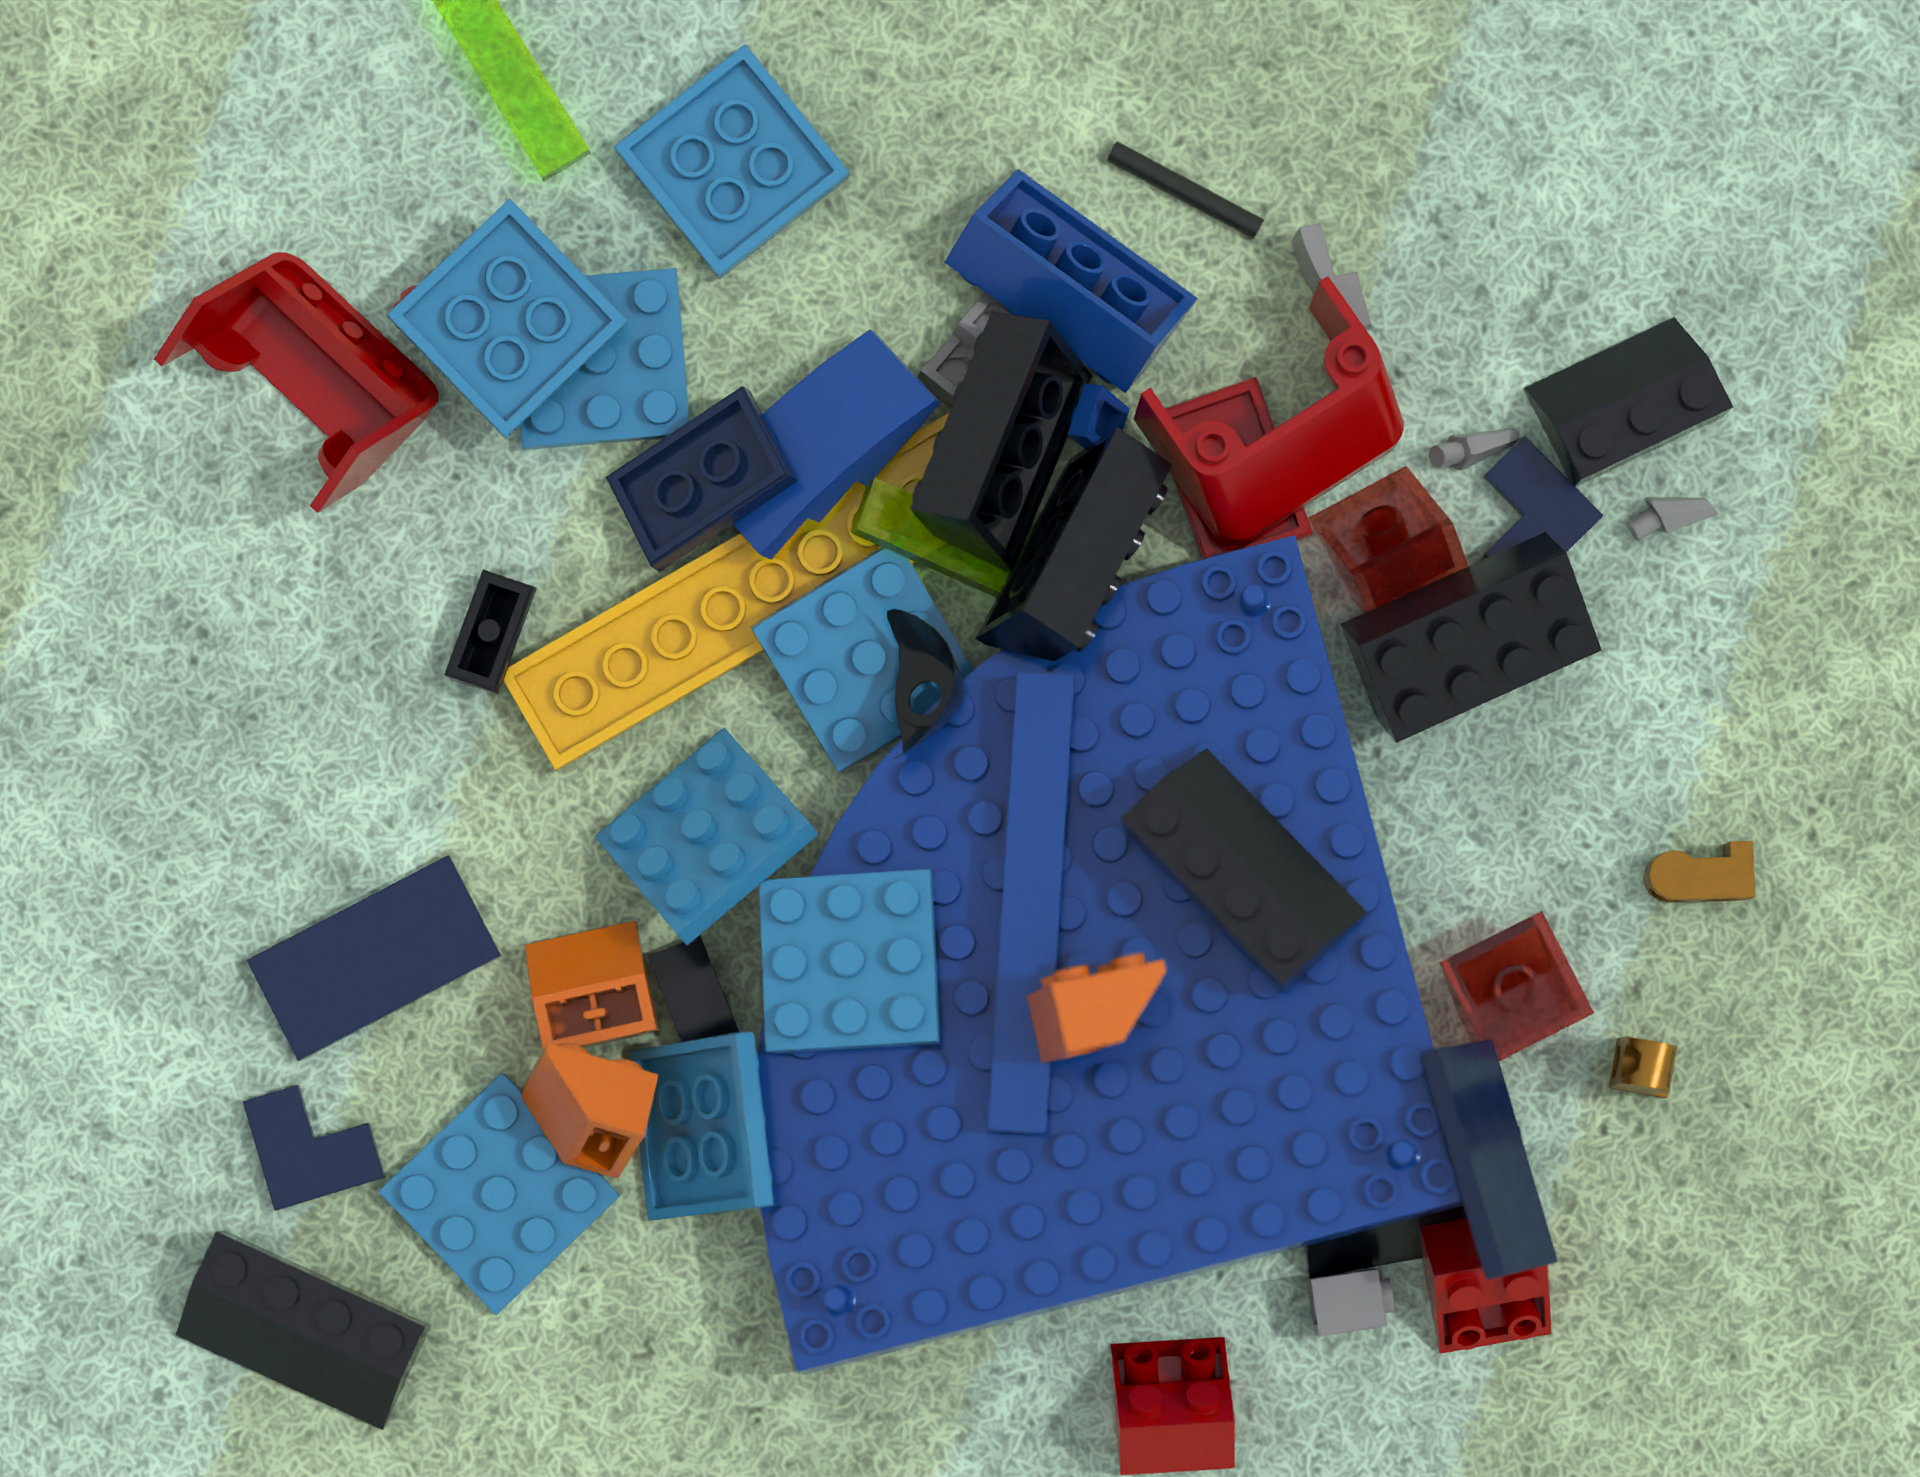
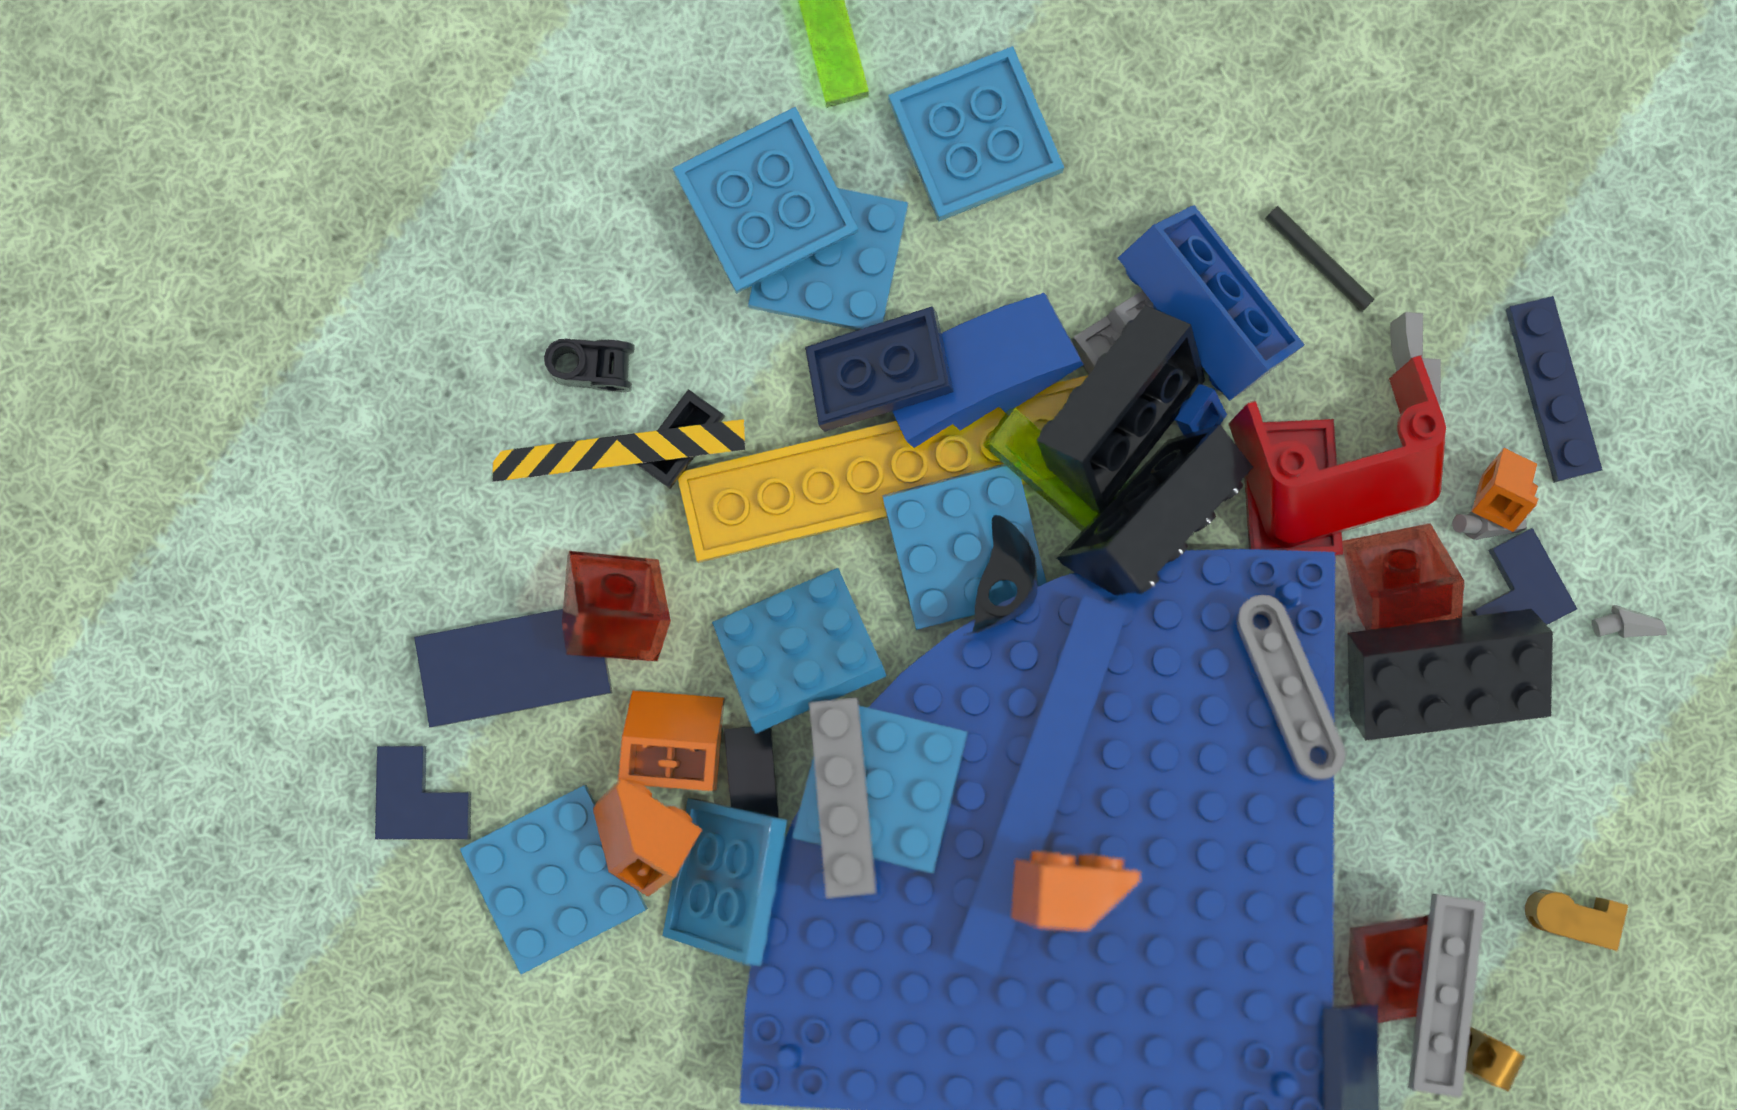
camera: 25 degrees right, 0 degrees up
red windscreen [154,252,439,513] -> none
black slope [176,1231,431,1430] -> none
black slope [1120,748,1368,994] -> none
black slope [1524,317,1733,487] -> none
none -> sticker [493,419,745,482]
none -> black piece [544,338,635,392]
none -> clear red slope [562,551,671,662]
none -> light grey plate [809,698,877,899]
none -> light grey plate [1237,595,1346,781]
none -> light grey plate [1408,893,1485,1098]
none -> orange brick [1472,448,1538,532]
none -> dark blue plate [1505,296,1603,483]

